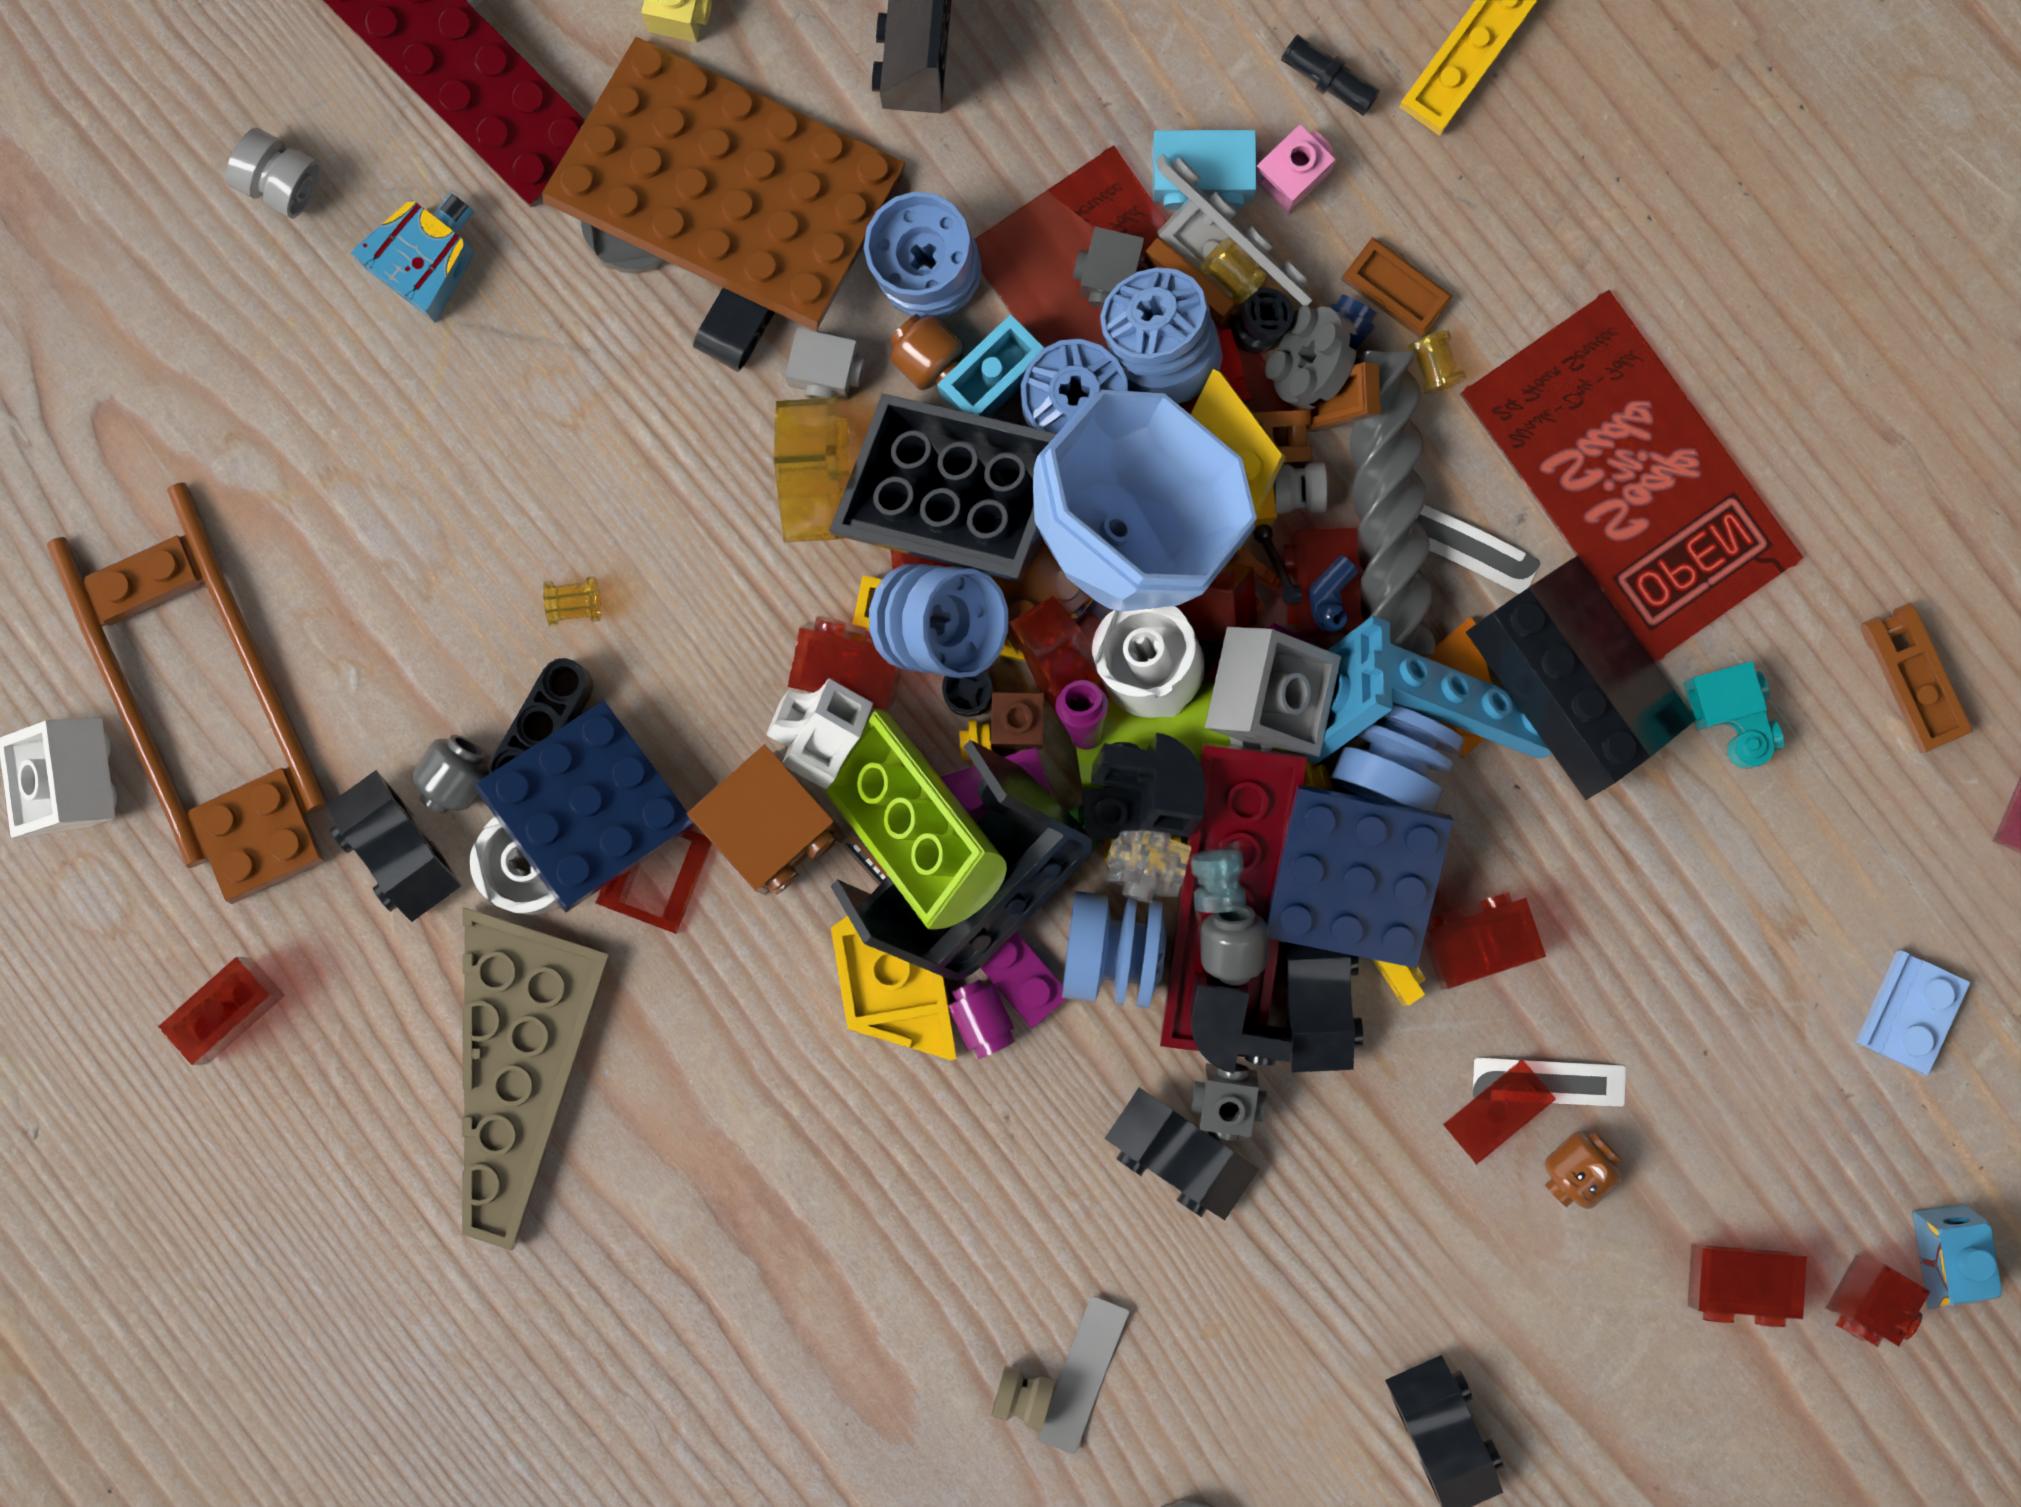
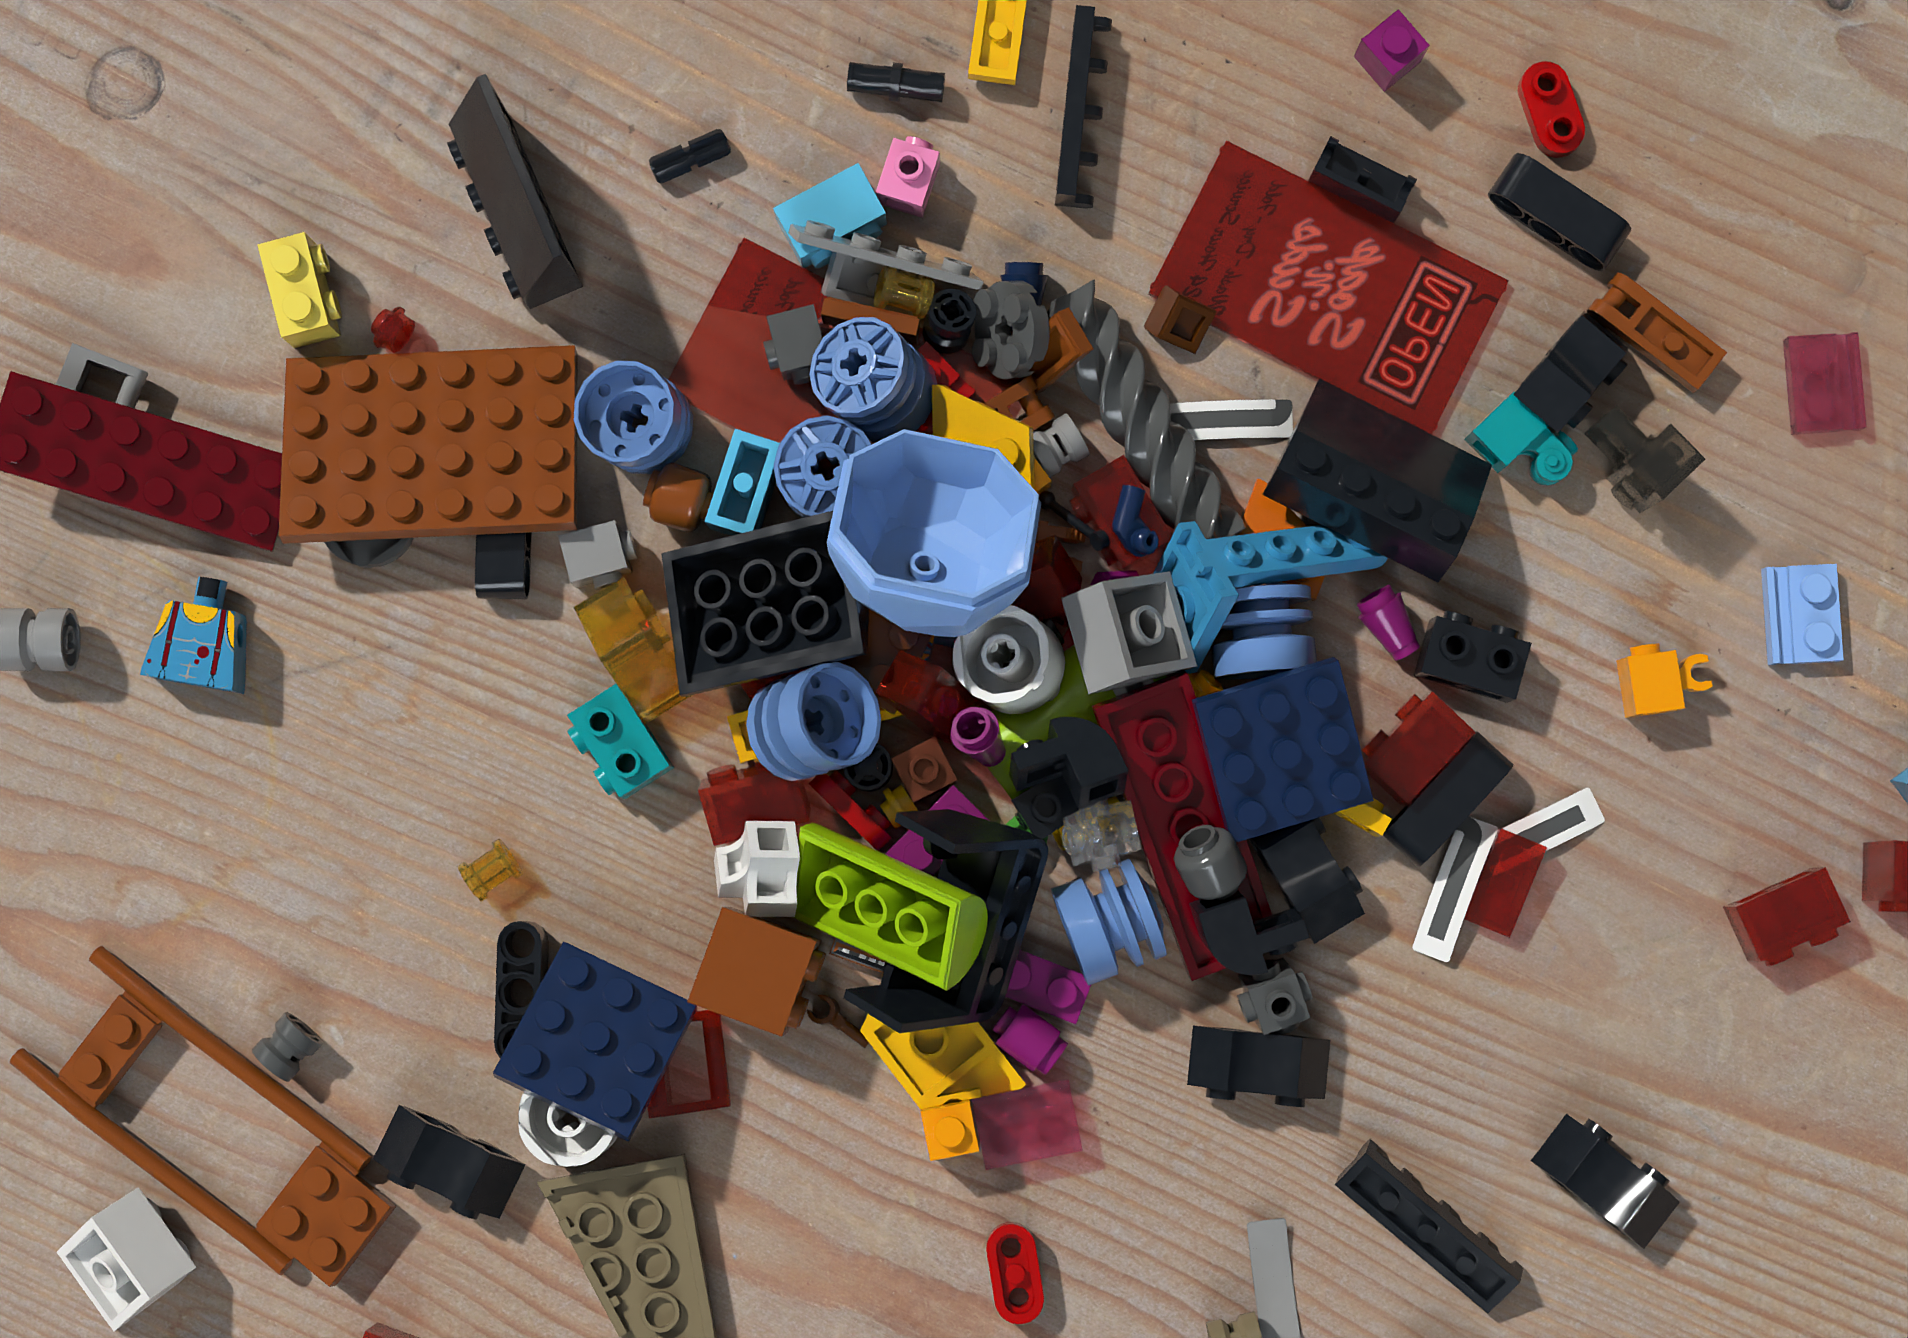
camera: 30 degrees left, 0 degrees up
dark grey head [412,735,489,813] -> none
clear light blue wheel [1191,850,1247,913] -> none
dark orange tile [1341,237,1453,339] -> none
clear yellow bush [1407,330,1467,395] -> none
dark orange head [1544,1131,1623,1209] -> none
none -> dark grey wheel [252,1012,323,1082]
none -> clear red plate [371,306,415,353]
none -> teal brick [567,683,674,799]
none -> black piece [649,129,731,183]
none -> reddish brown hand [807,995,869,1048]
none -> red plate [808,770,892,851]
none -> light orange brick [921,1100,979,1161]
none -> clear pink plate [972,1079,1083,1170]
none -> red plate [986,1222,1044,1324]
none -> black hinge [1055,5,1112,209]
none -> reddish brown slope [1144,285,1217,354]
none -> black hinge [1307,136,1417,226]
none -> black hinge [1335,1139,1524,1313]
none -> magenta brick [1354,9,1430,92]
none -> magenta cone [1356,585,1420,661]
none -> black beam [1383,731,1514,868]
none -> white sticker [1413,816,1498,962]
none -> black brick [1414,611,1532,703]
none -> black beam [1488,153,1632,271]
none -> black brick [1513,311,1628,433]
none -> red plate [1518,61,1585,158]
none -> clear smoke brick [1584,405,1705,513]
none -> light orange brick [1616,643,1713,718]

